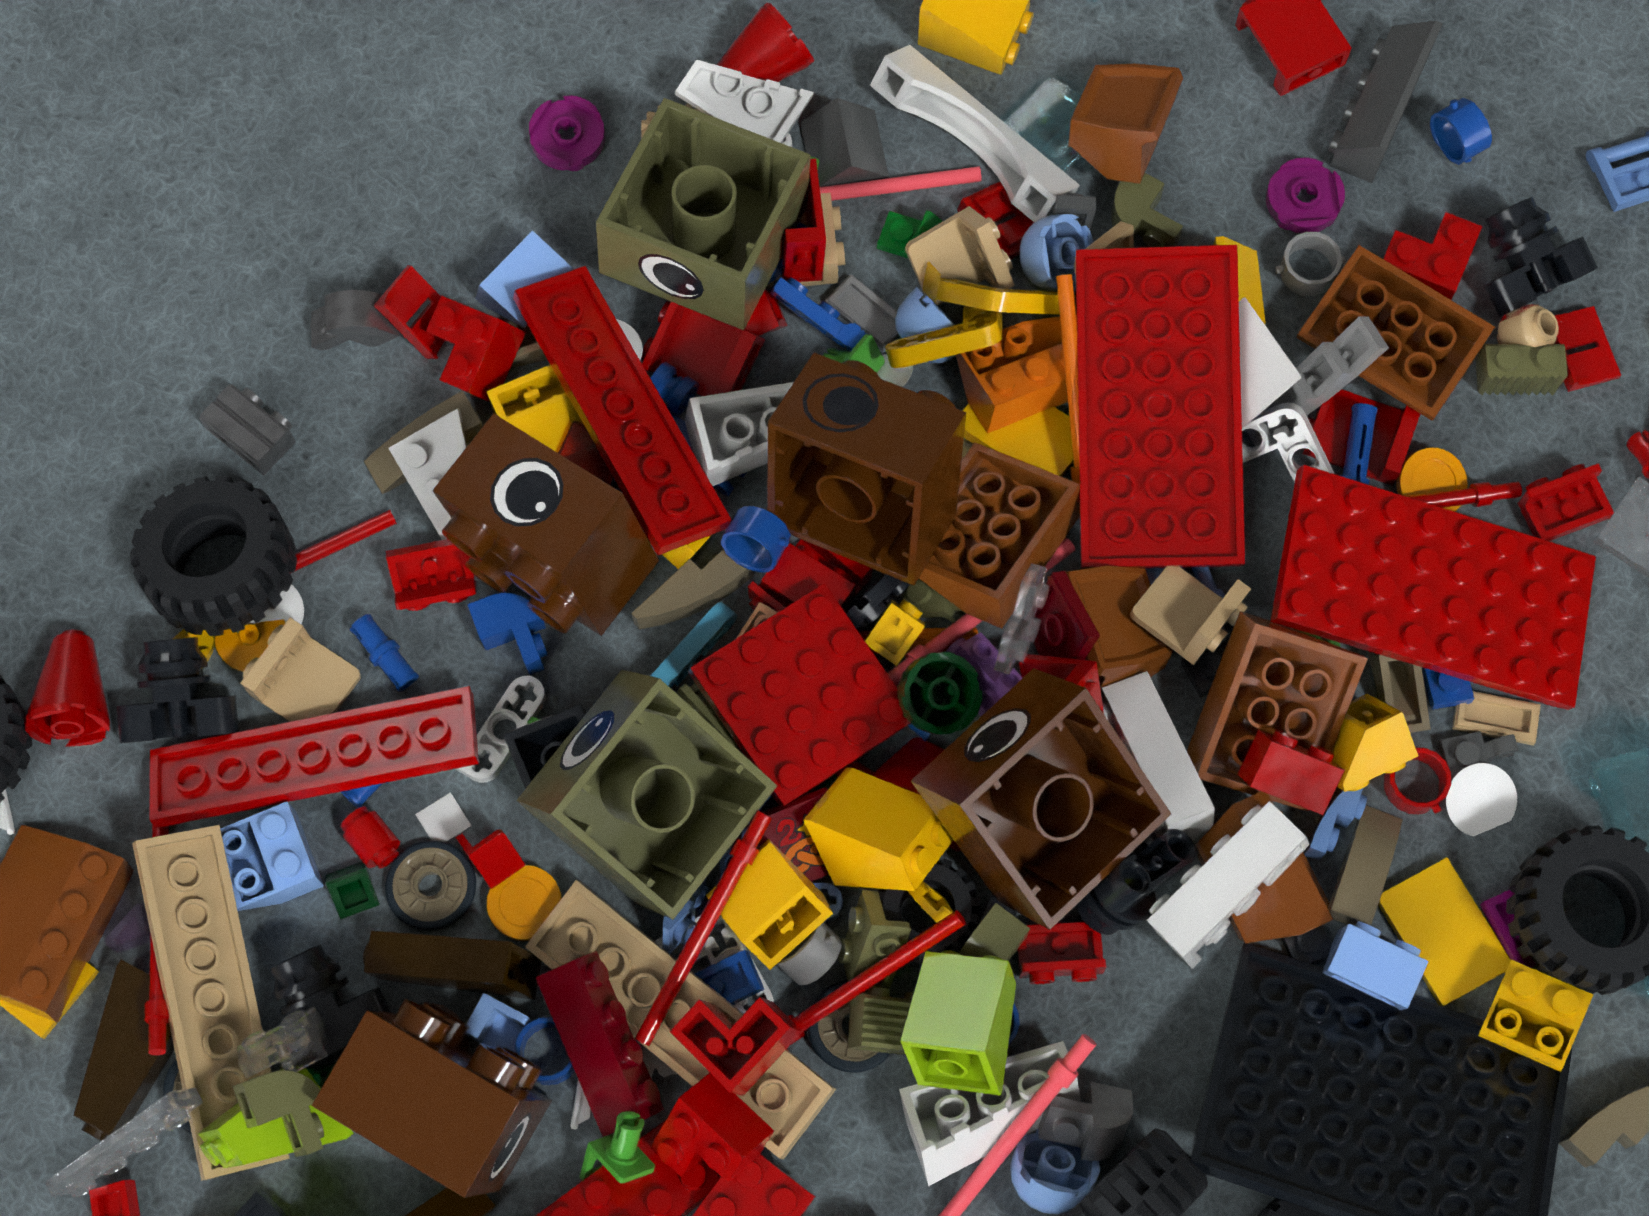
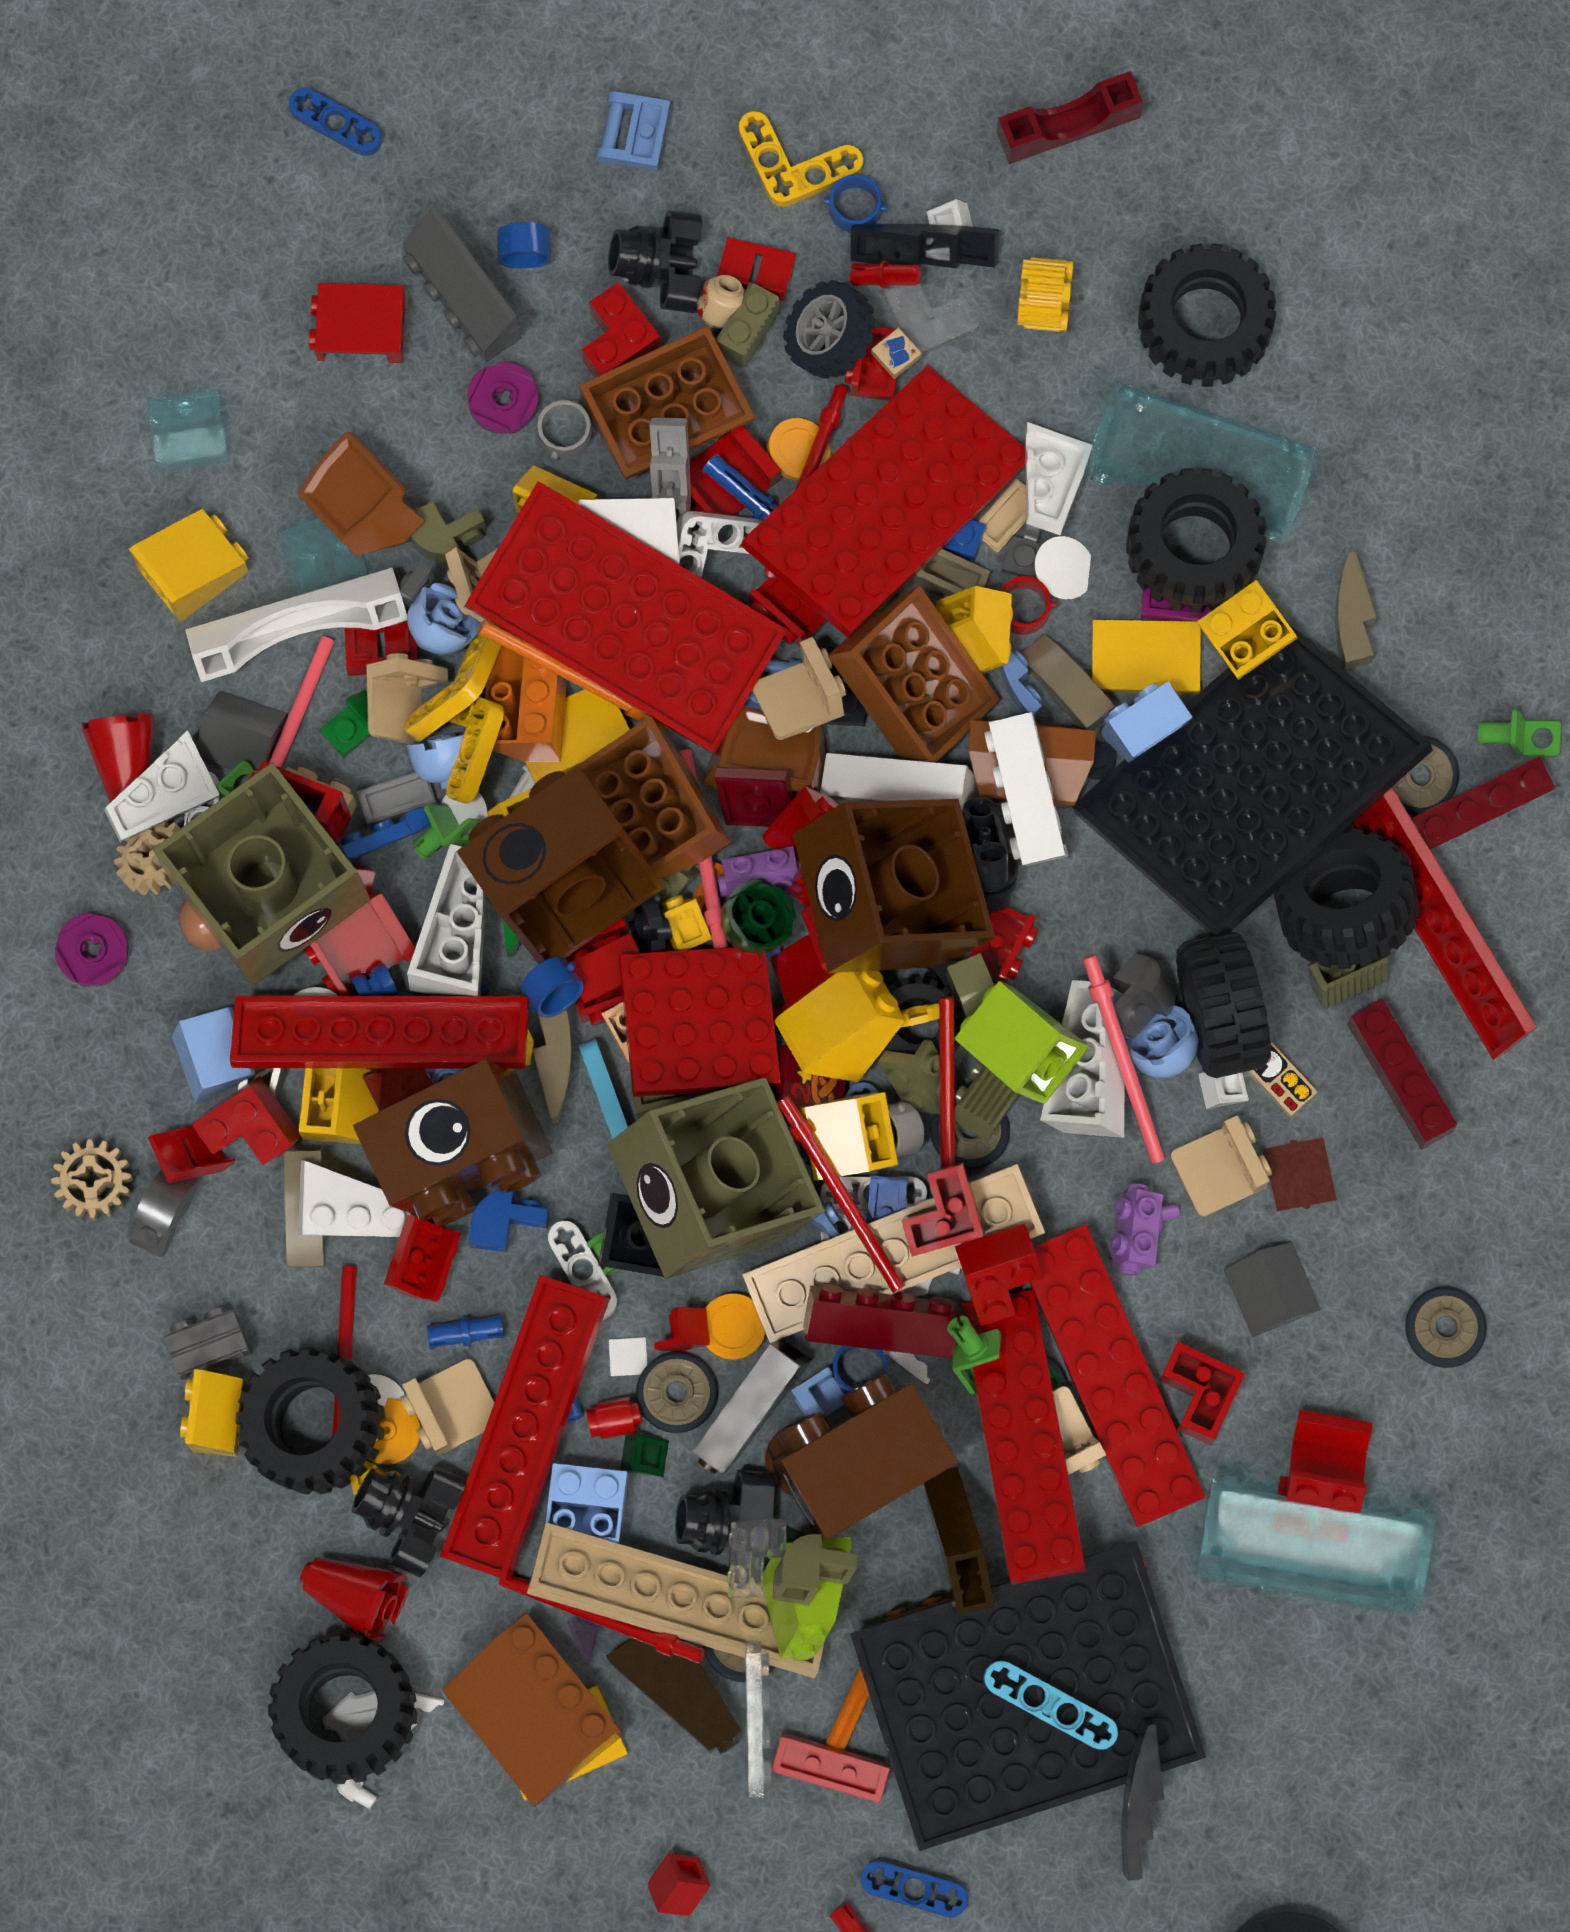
camera: 60 degrees left, 5 degrees up
yellow sticker [922,261,941,303] -> none
clear plate [994,563,1050,675] -> none
red brick [1237,729,1345,815] -> none
none -> tan gear [51,1139,133,1221]
none -> yellow slope [180,1369,246,1457]
none -> red bracket [748,577,828,647]
none -> black wheel [783,280,876,379]
none -> tan tile [871,328,922,379]
none -> white wing [1025,422,1094,535]

